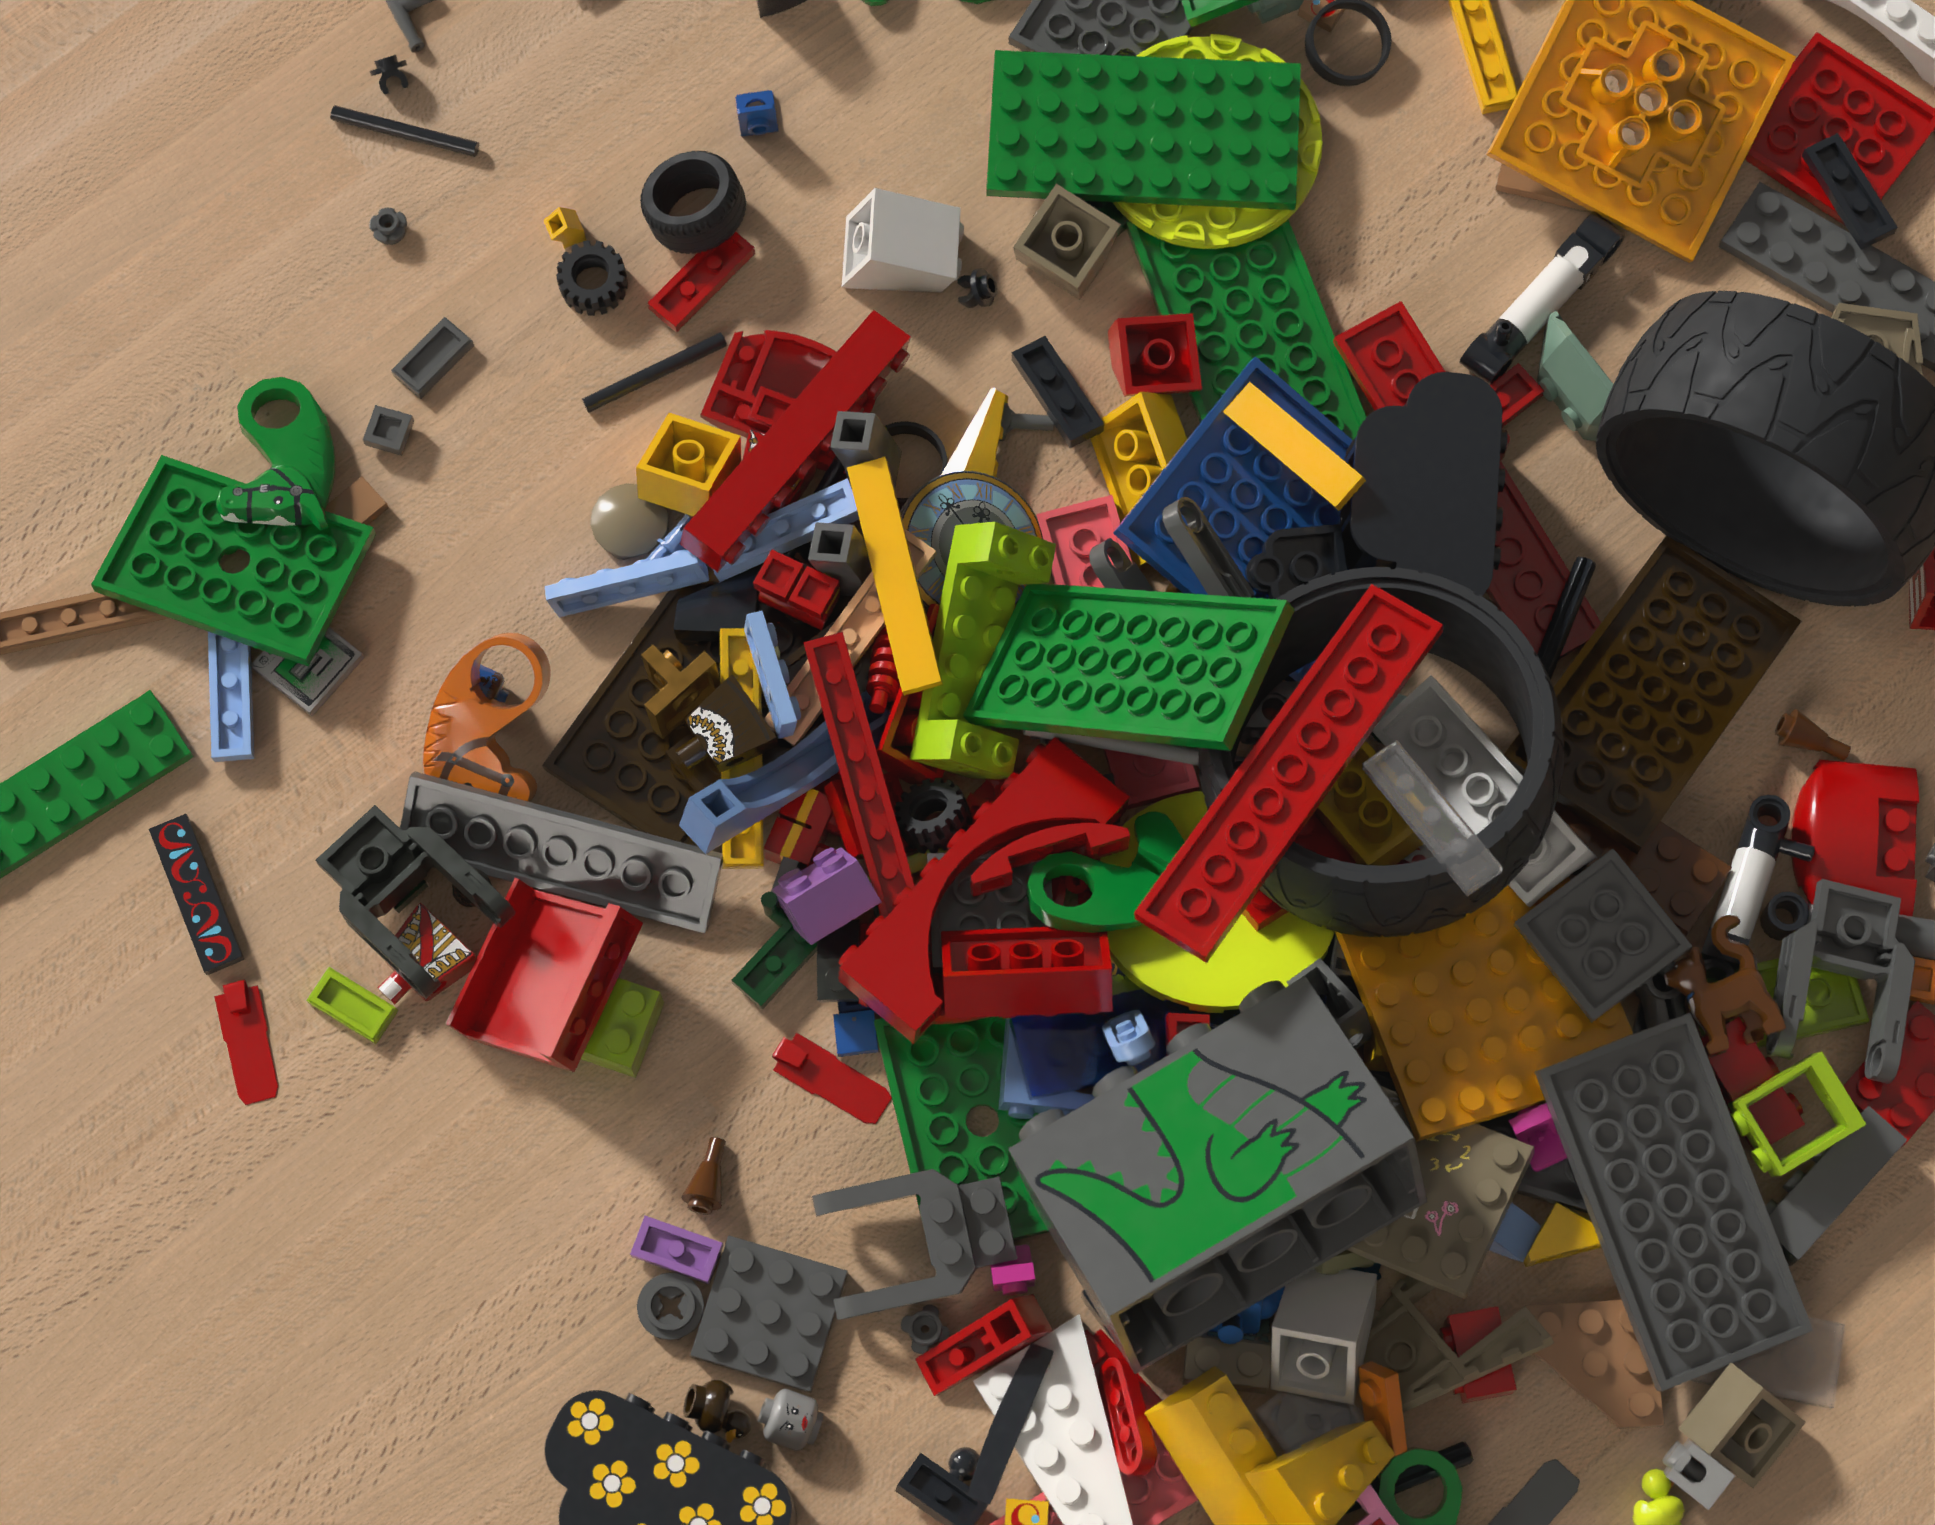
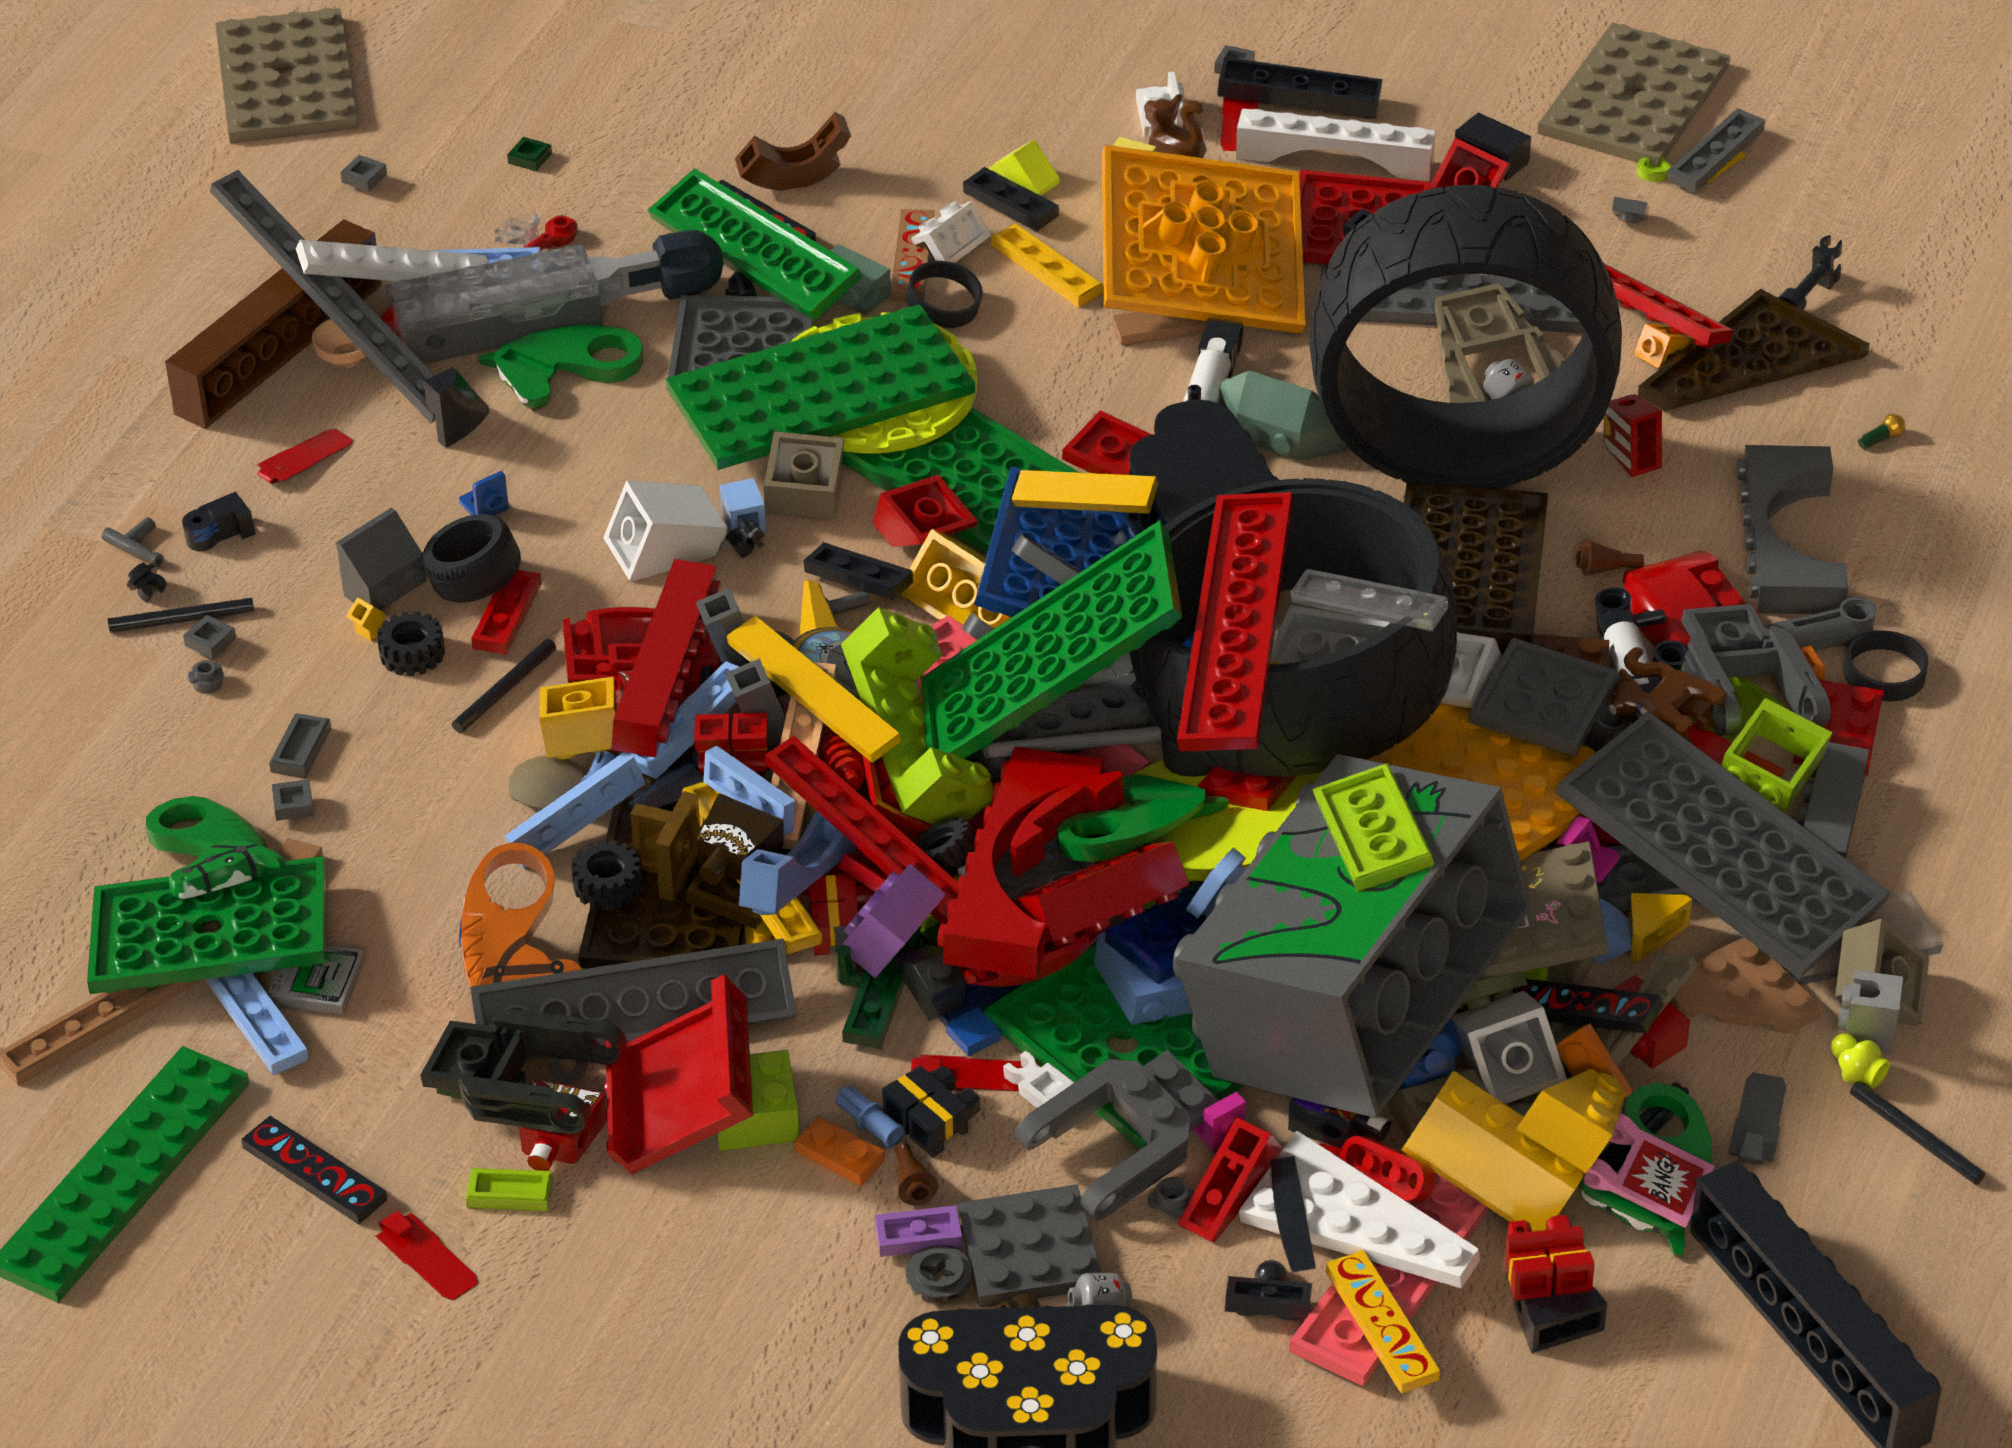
camera: 30 degrees left, 30 degrees down
none -> black leg [182,491,256,551]
none -> dark grey plate [183,615,236,659]
none -> dark grey slope [336,508,426,610]
none -> black tyre [571,840,642,910]
none -> light blue brick [720,478,766,532]
none -> orange plate [795,1116,885,1186]
none -> medium blue axle [835,1086,905,1148]
none -> black hips [882,1065,980,1158]
none -> white plate [1003,1051,1074,1108]
none -> lime tile [1313,763,1434,892]
none -> black tile [1517,979,1664,1033]

